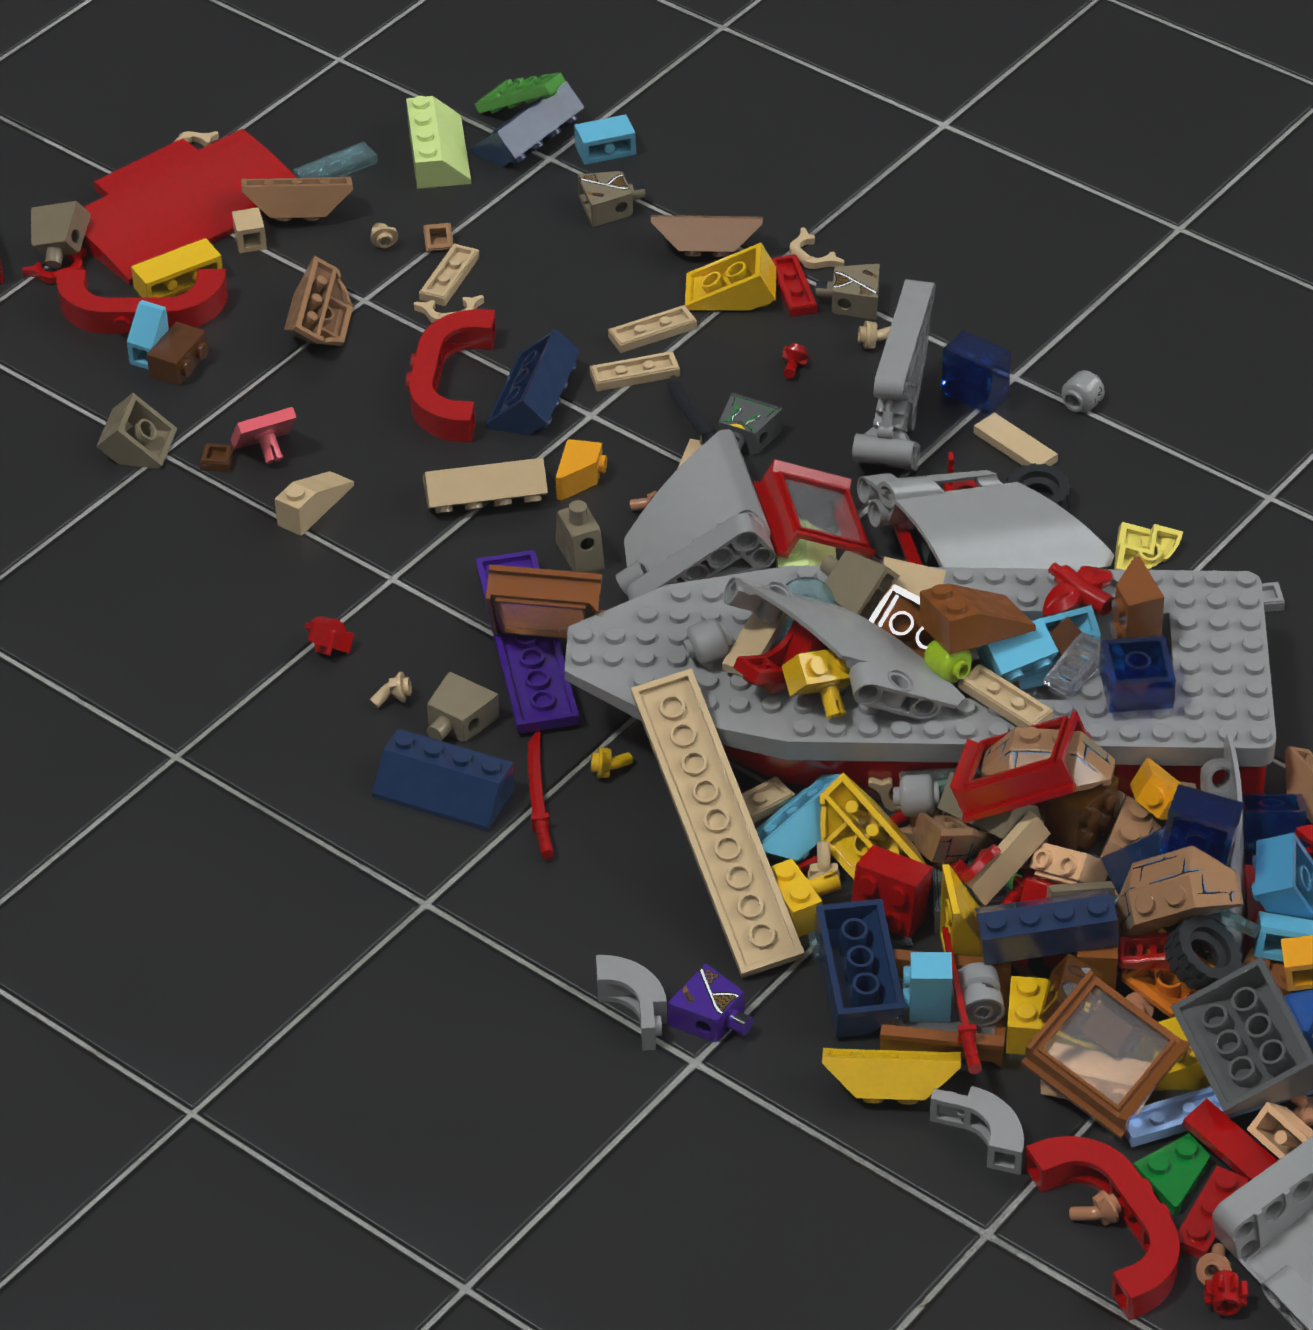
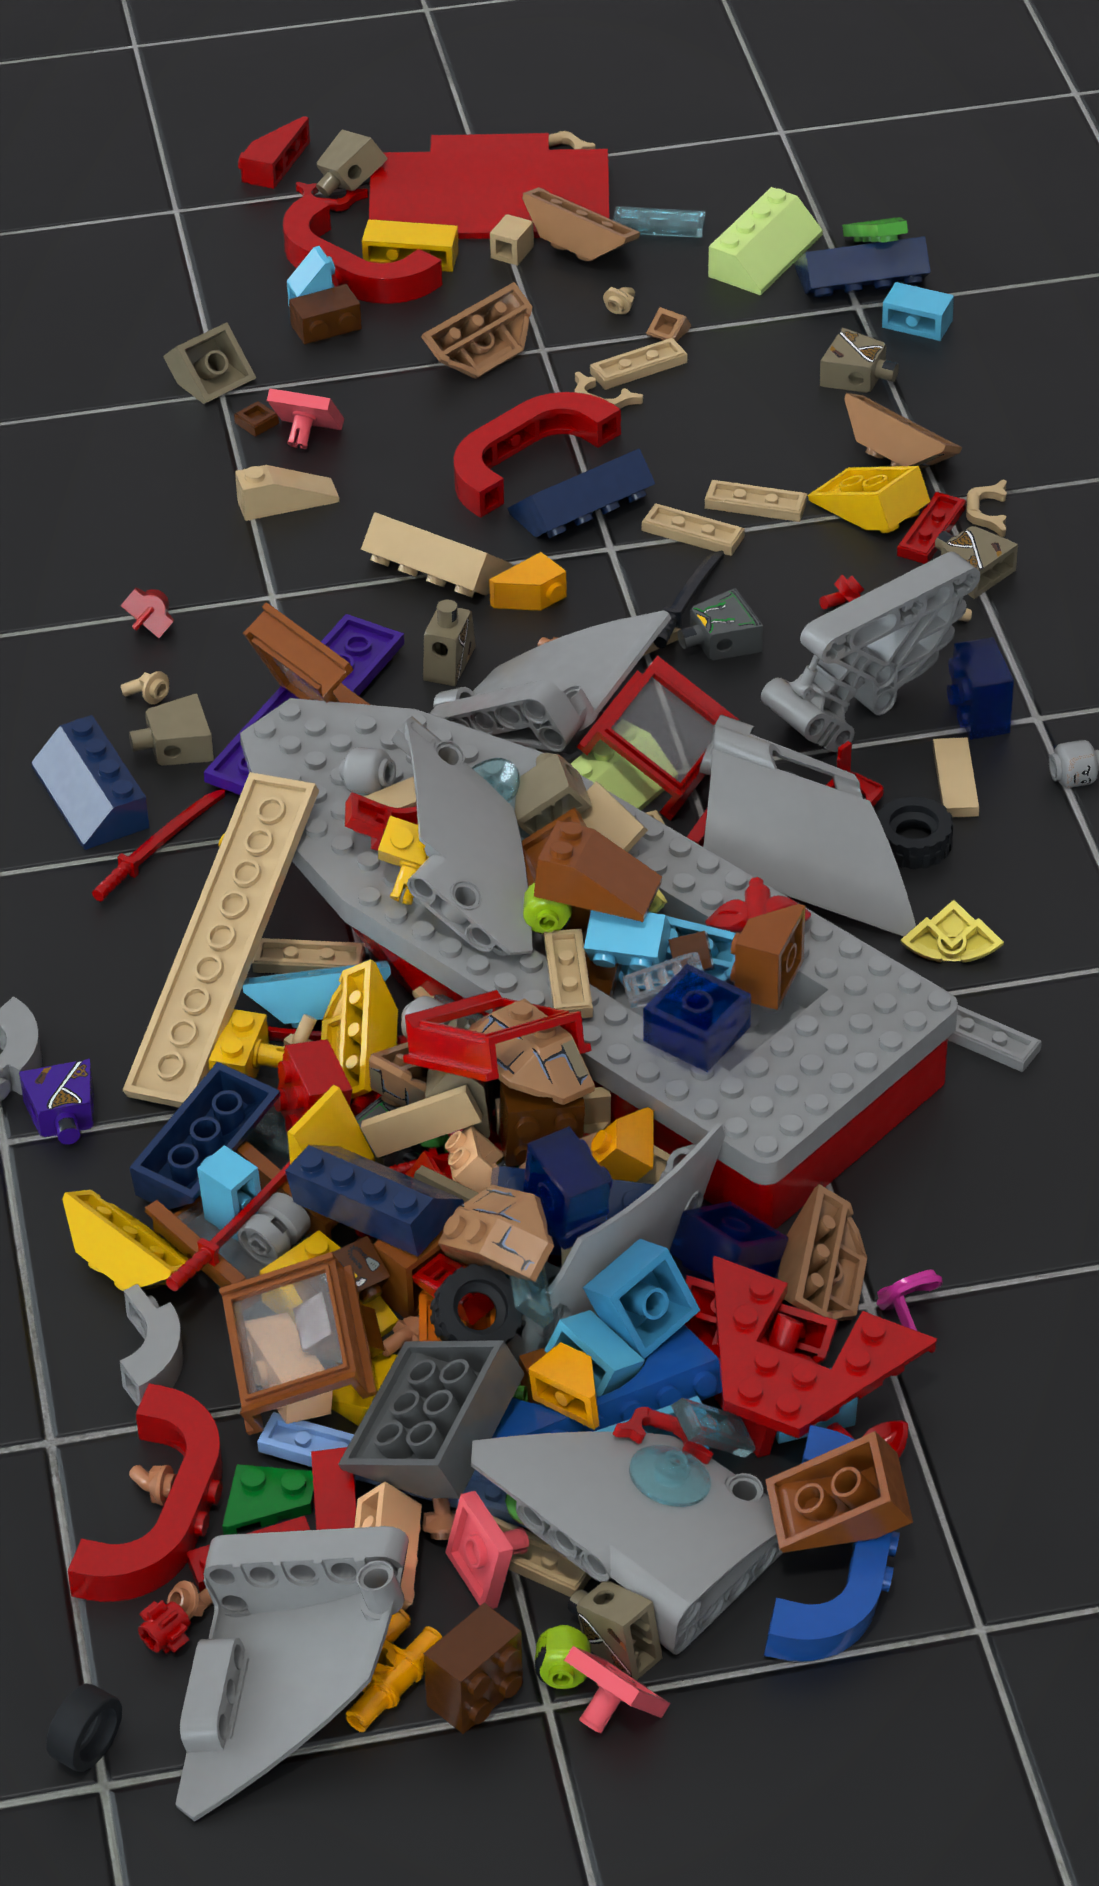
camera: 40 degrees right, 0 degrees up
red helmet [941,844,1001,884] -> none

